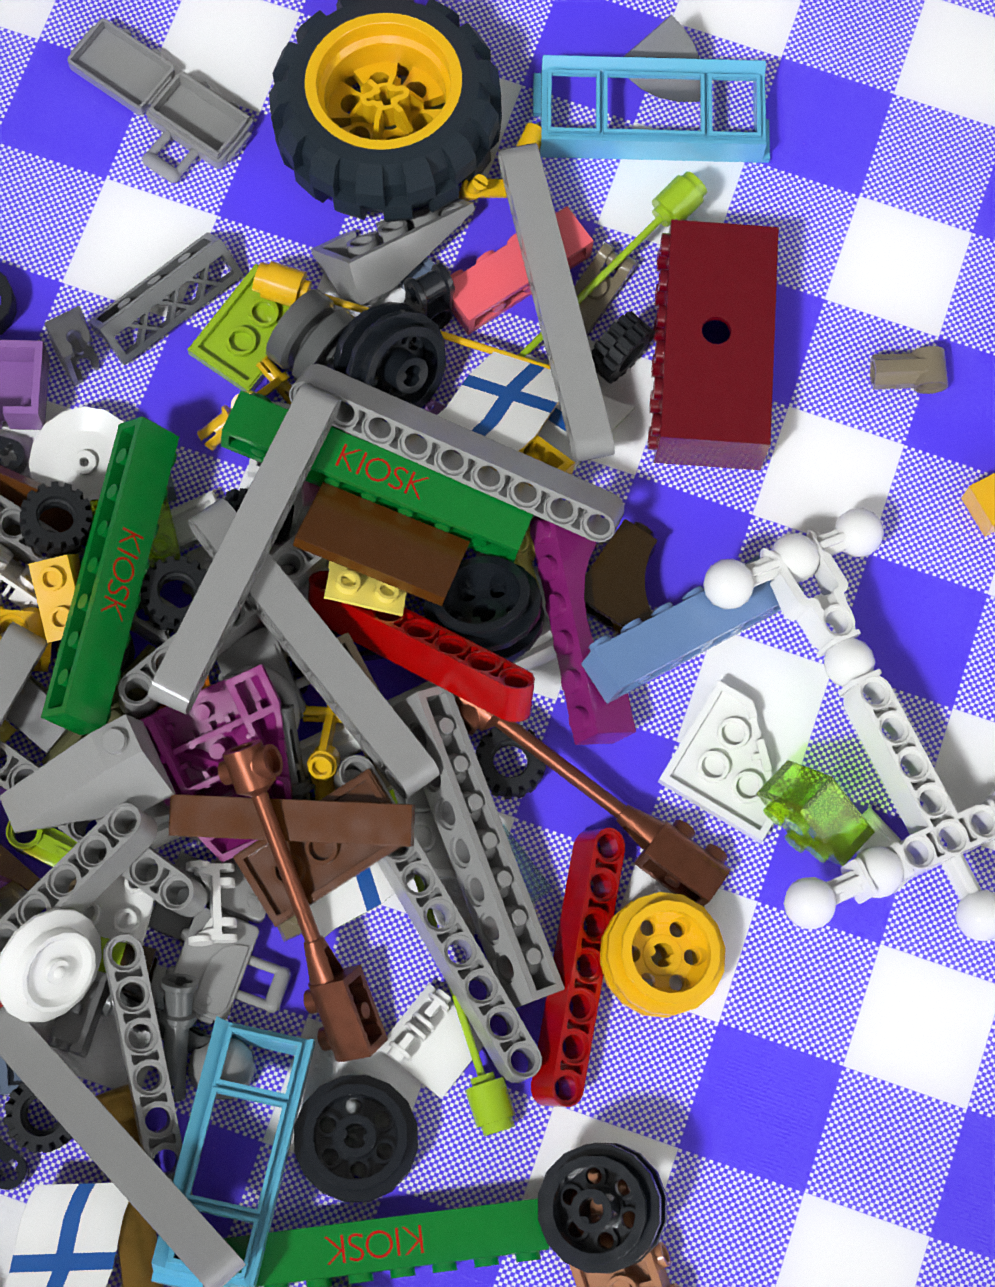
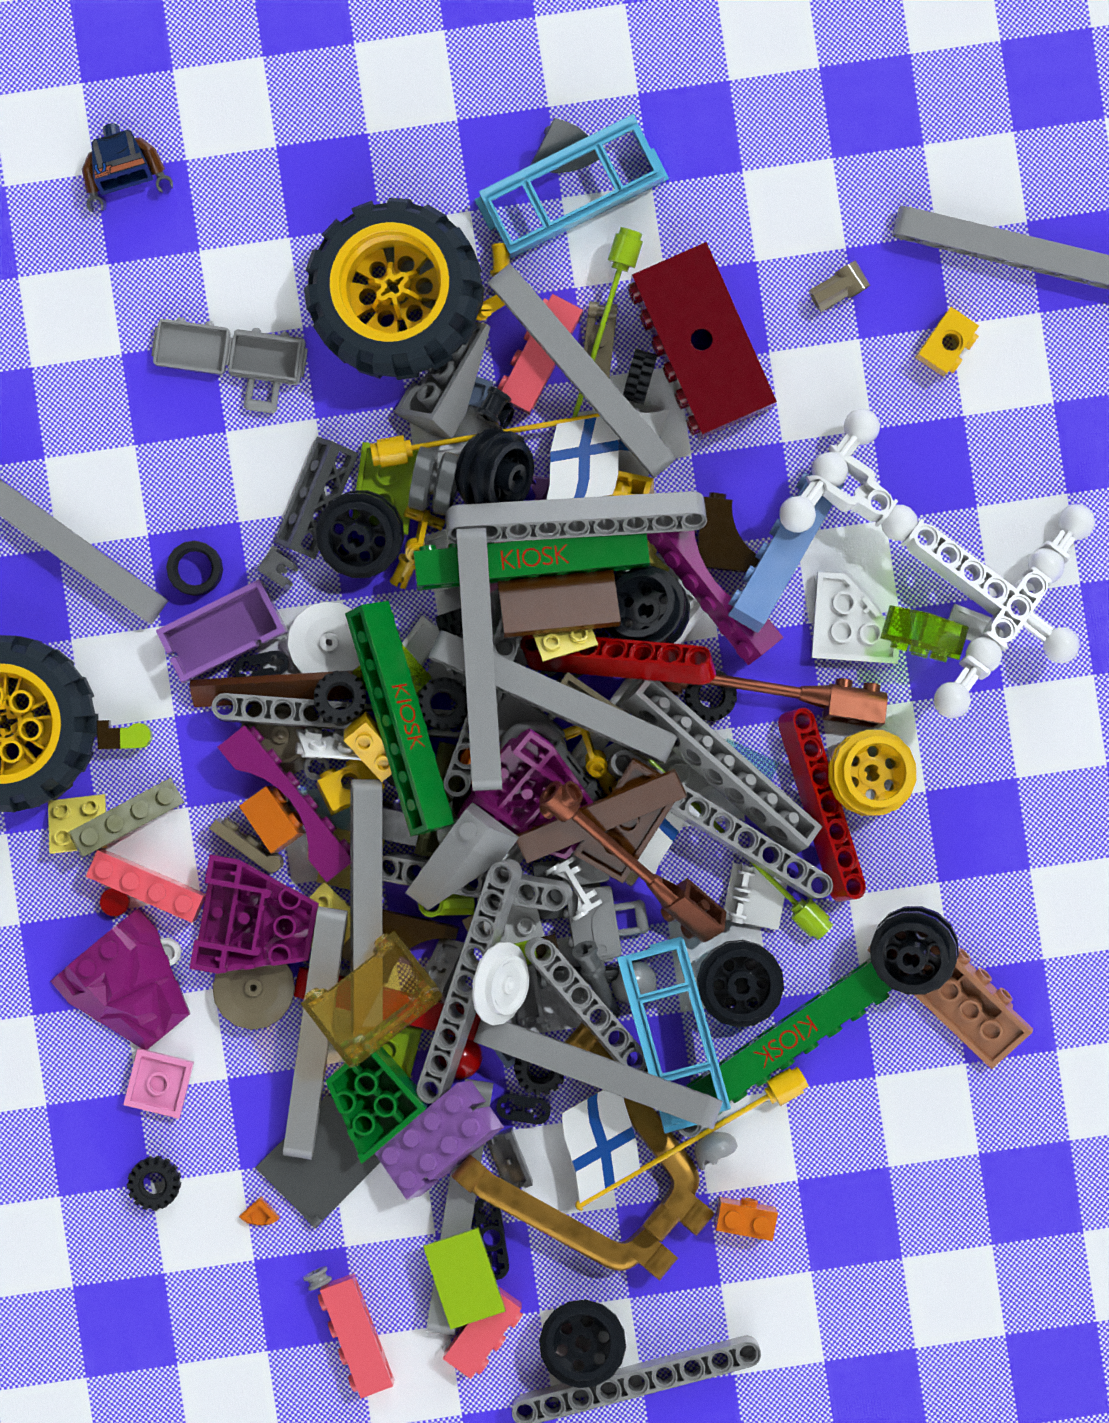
camera: 20 degrees left, 15 degrees up
none -> black wheel [316,490,404,578]

